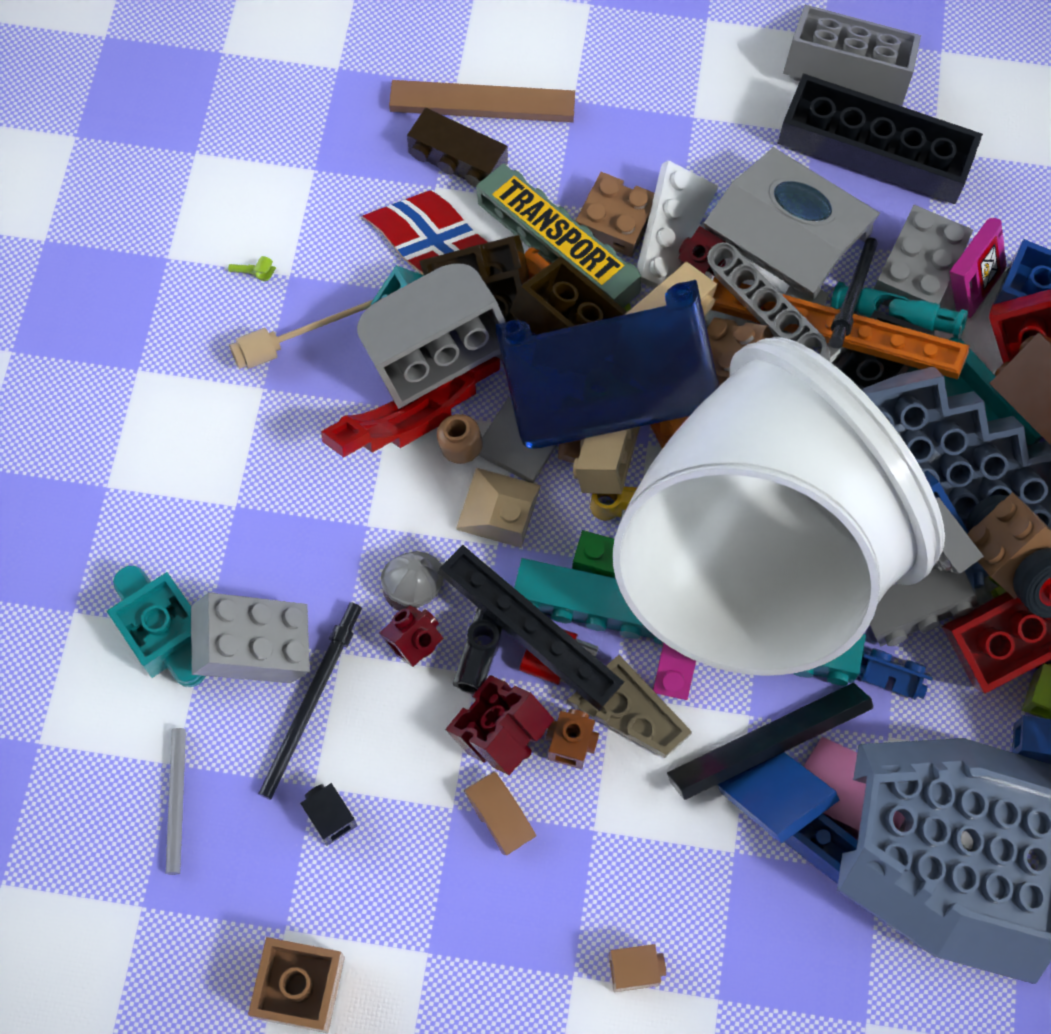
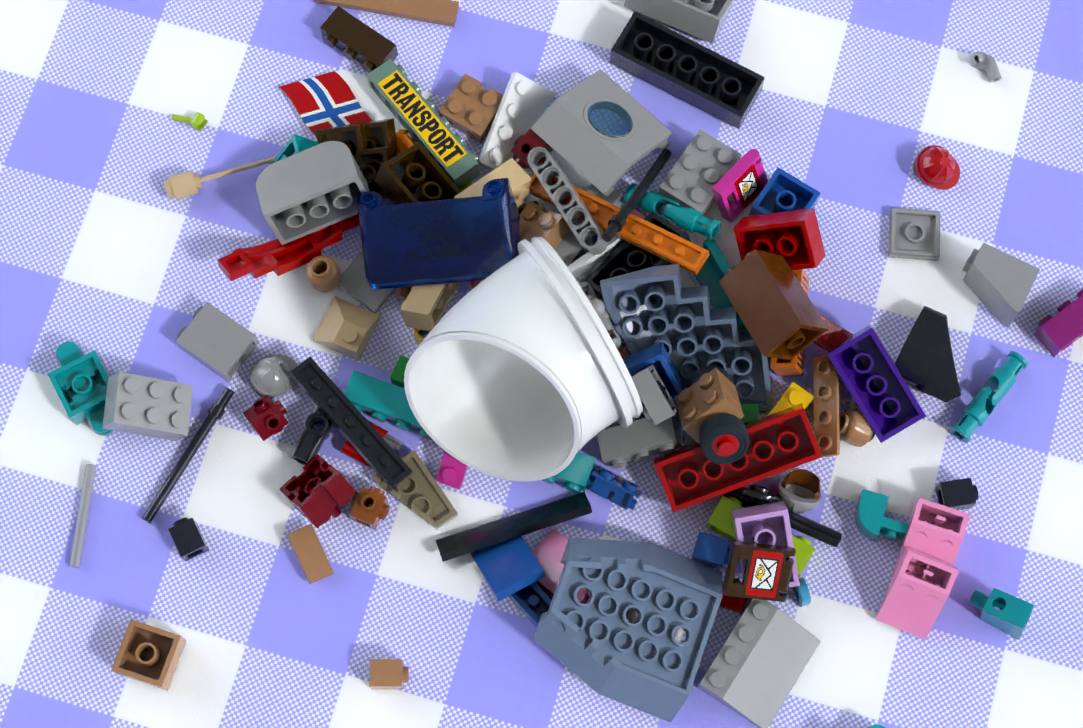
camera: 10 degrees right, 5 degrees up
none -> light grey brick [176,302,259,382]

